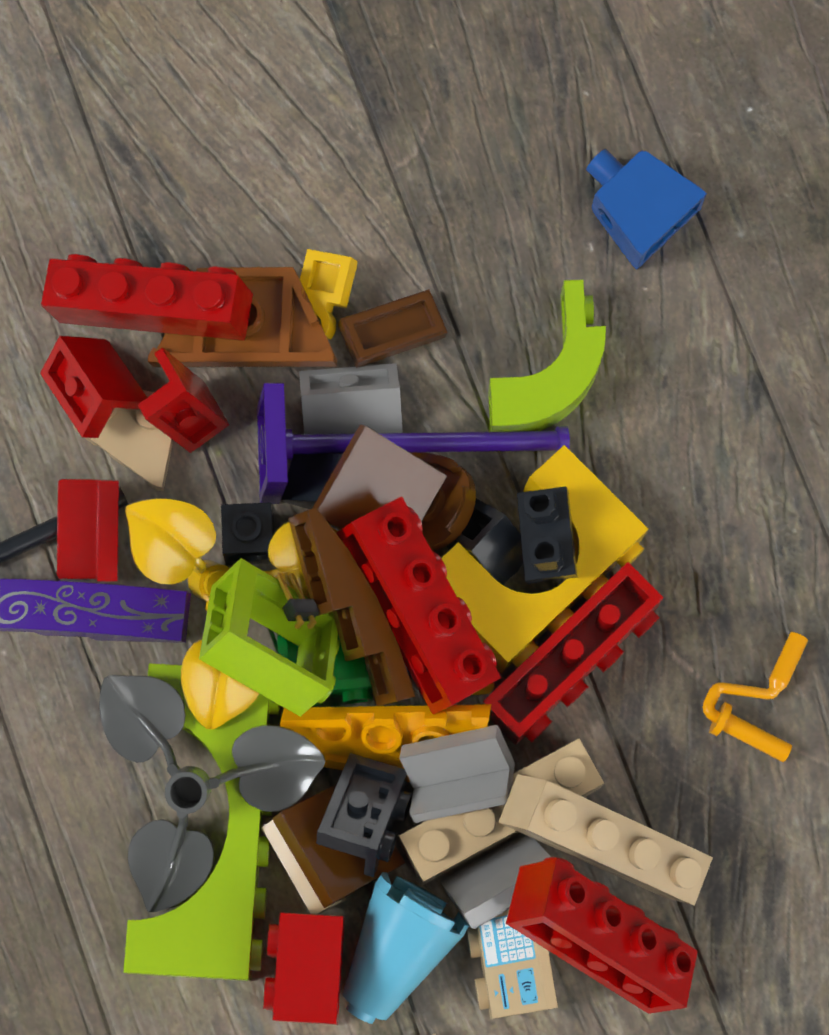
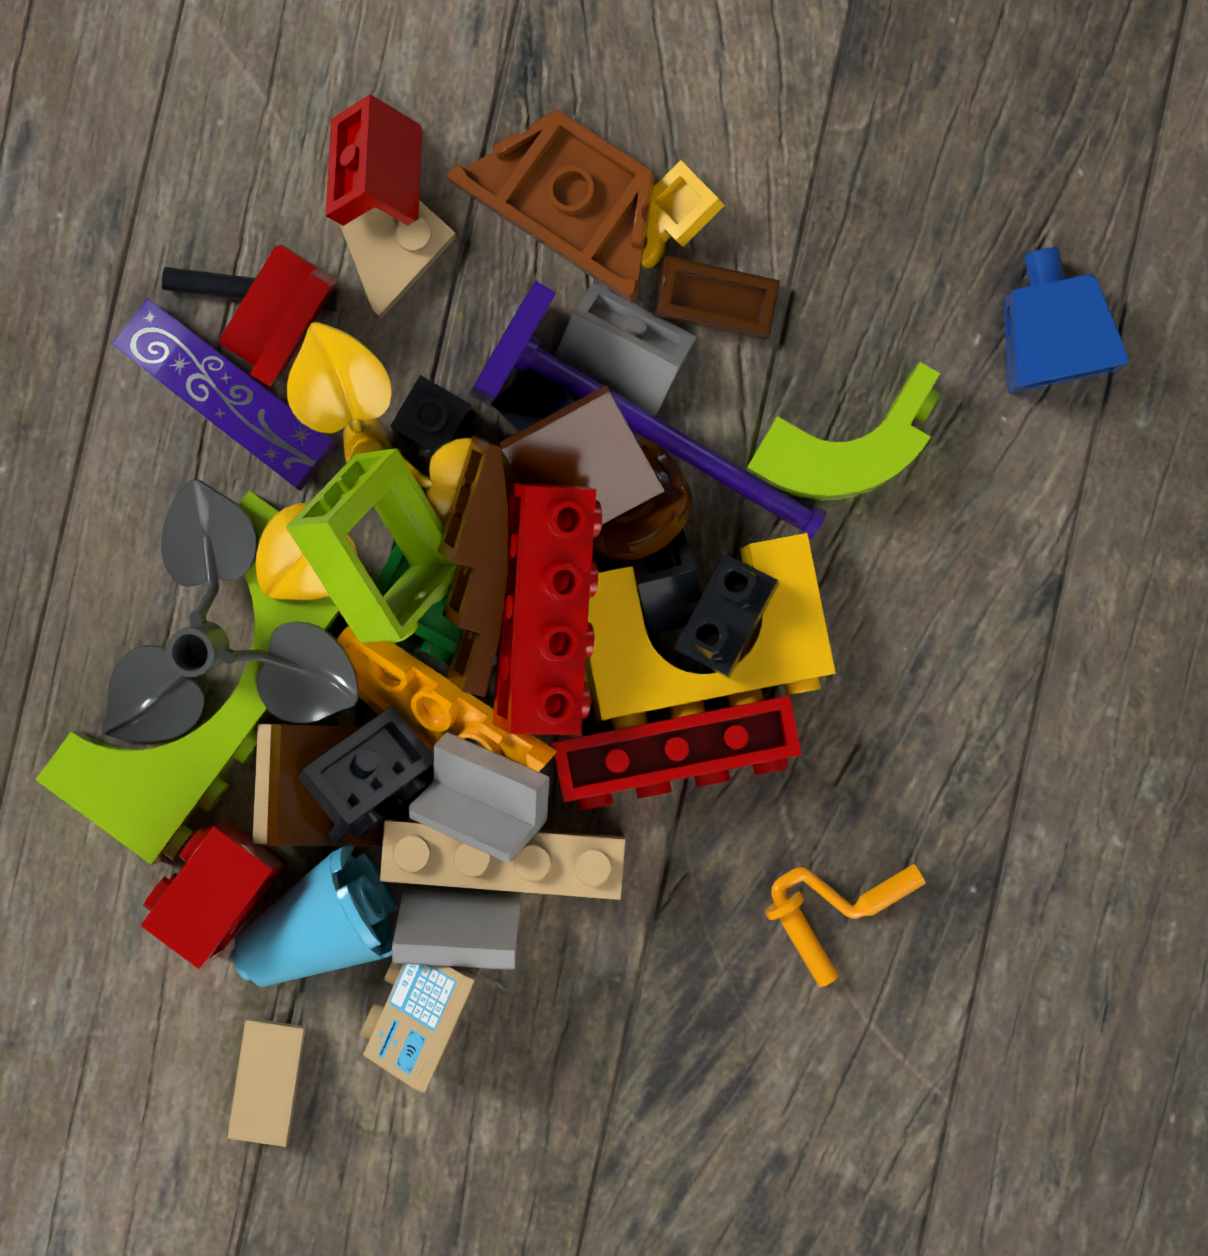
camera: 40 degrees right, 10 degrees up
red brick [41,254,253,341] -> none
red panel [138,347,230,453] -> none
piece [276,573,320,629] -> none
tan brick [498,774,713,906] -> none
red brick [506,857,698,1014] -> none

